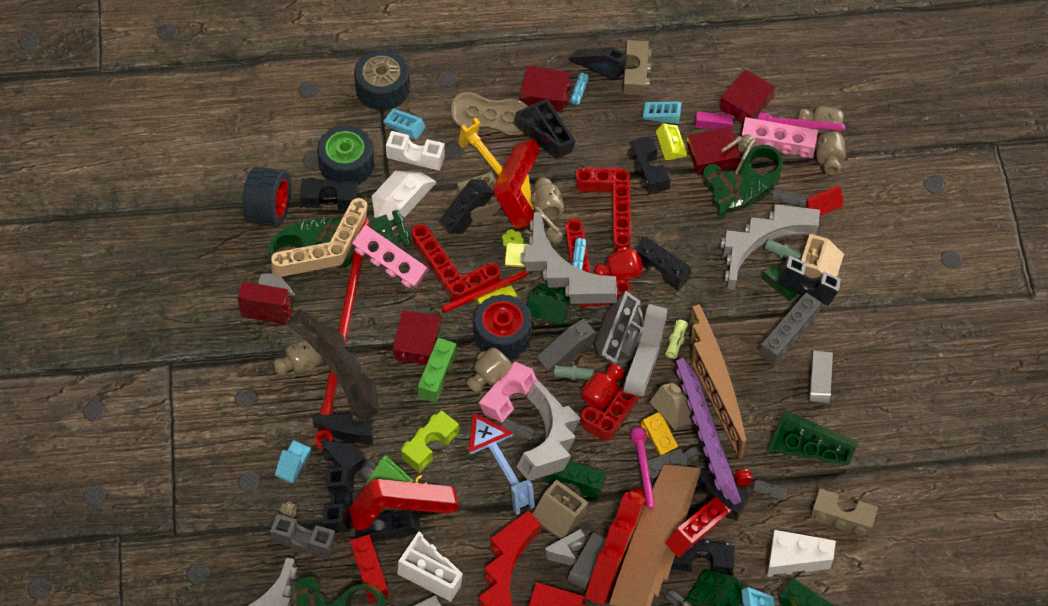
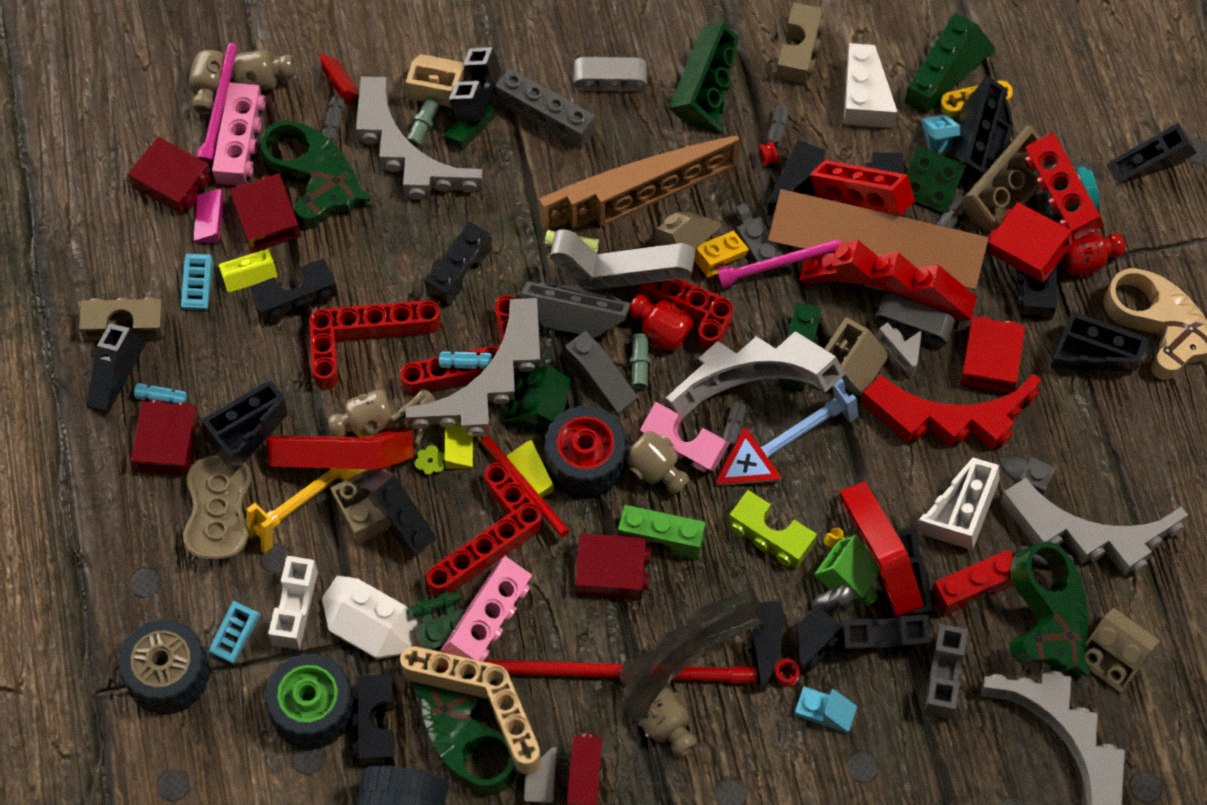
camera: 95 degrees left, 5 degrees up
dark tan plate [280,501,297,519] -> none
red piece [594,248,643,281] -> none
medium lavender plate [676,358,741,505] -> none
dark tan plant [721,134,756,175] -> none

